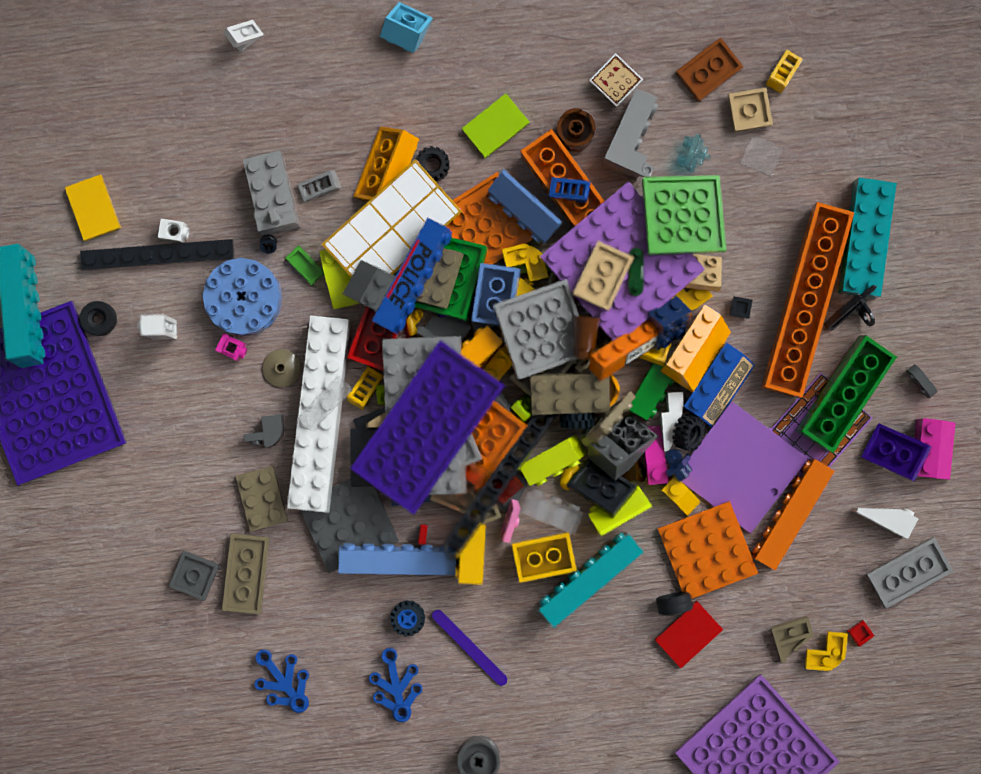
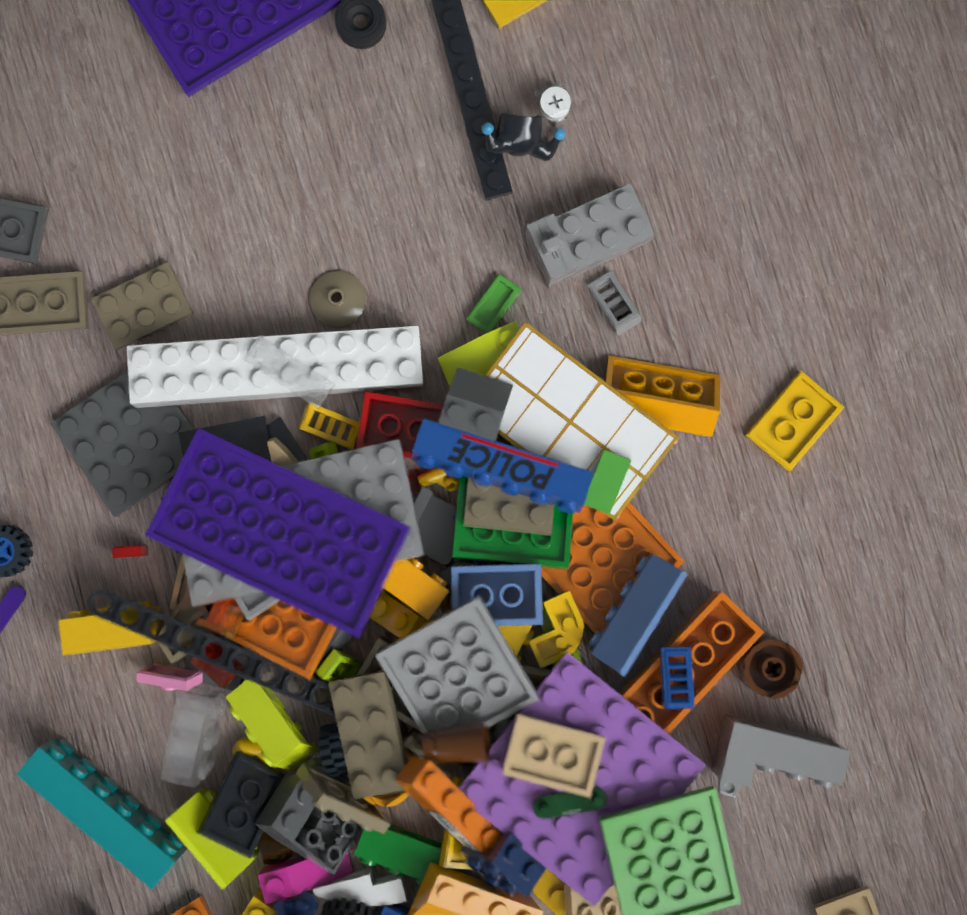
camera: 80 degrees right, 0 degrees up
white brick [138,315,177,340] -> none
white brick [158,219,189,243] -> none
medium blue brick [203,258,282,336] -> none
dark pink window [215,333,248,361] -> none
white slope [223,20,264,52] -> none
dark grey brick [244,414,285,447] -> none
black bush [259,234,277,254] -> none
medium blue brick [339,543,456,575] -> none
medium azure slope [380,2,433,53] -> none
black tyre [416,146,450,182] -> none
lime tile [462,93,530,159] -> none
yellow brick [512,532,577,583] -> none
piece [589,53,643,107] -> none
dark orange tile [675,37,744,102] -> none
clear light blue hips [677,134,711,173] -> none
none -> black piece [481,113,565,161]
none -> white piece [533,80,571,127]
none -> bright green tile [584,449,632,515]
none -> yellow tile [744,370,844,472]

